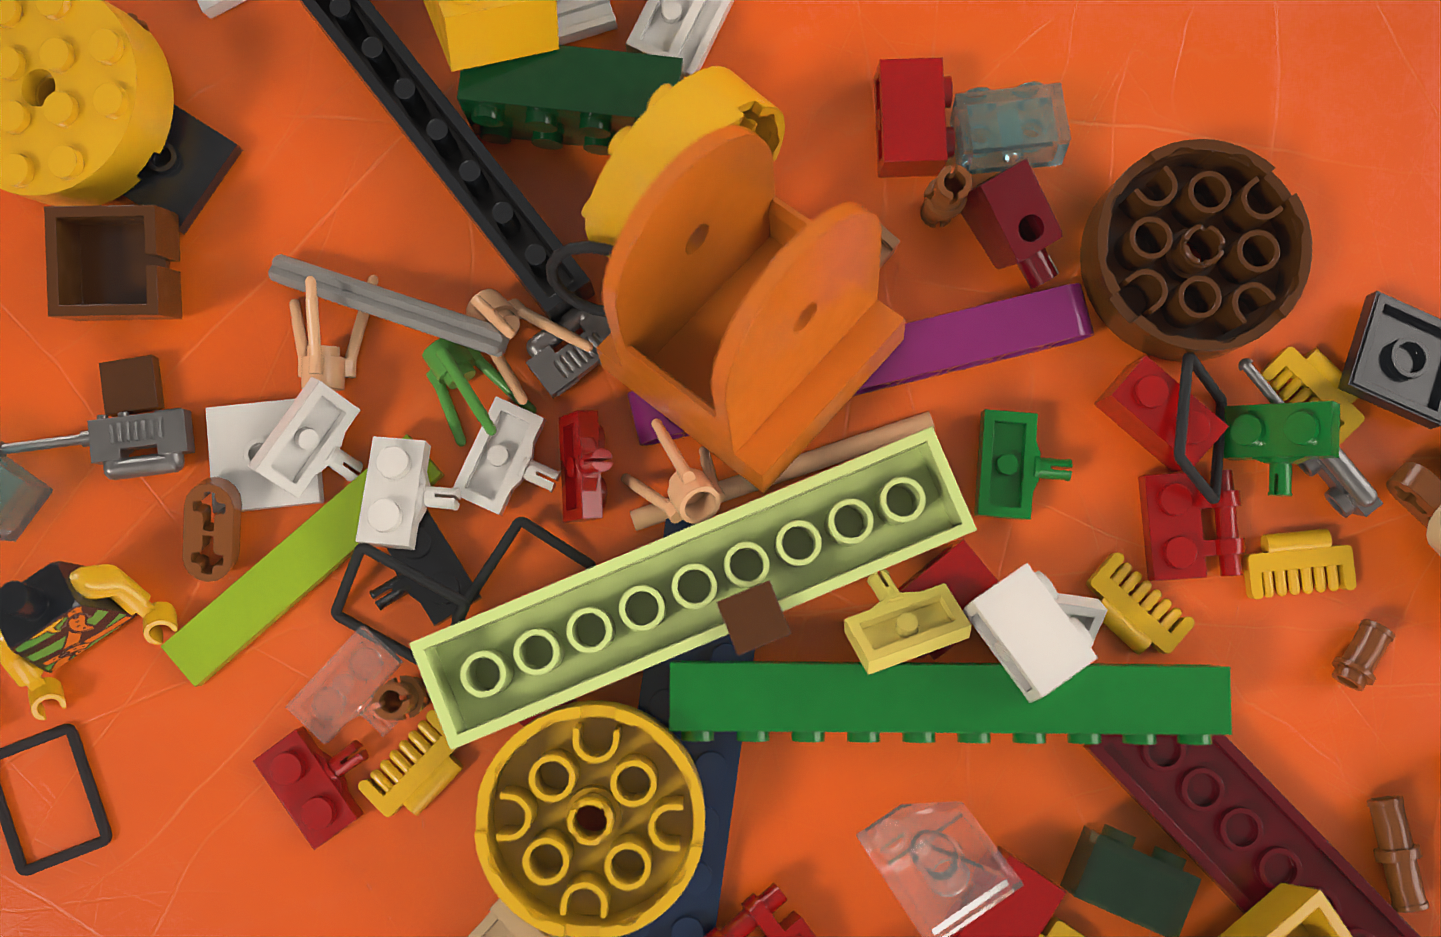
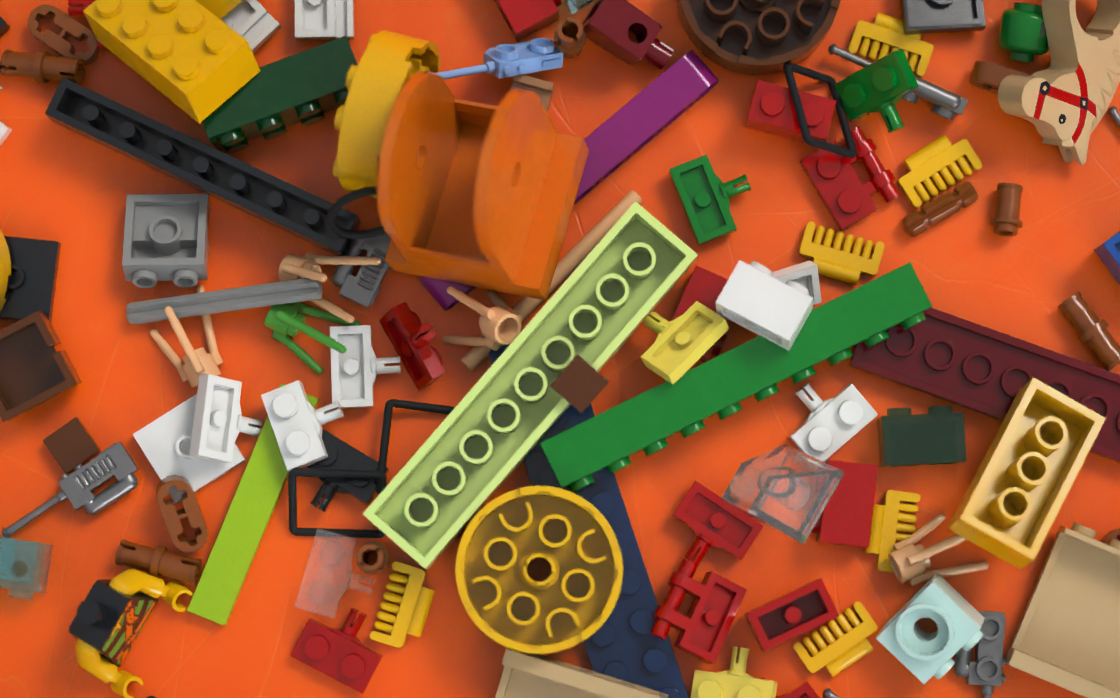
camera: 20 degrees left, 0 degrees up
none -> dark orange pin [115,539,202,585]
none -> light grey plate [122,194,209,288]
none -> light blue piece [428,38,563,80]
none -> red plate [673,481,763,566]
none -> white plate [789,383,878,467]
none -> dark orange axle [902,182,978,237]

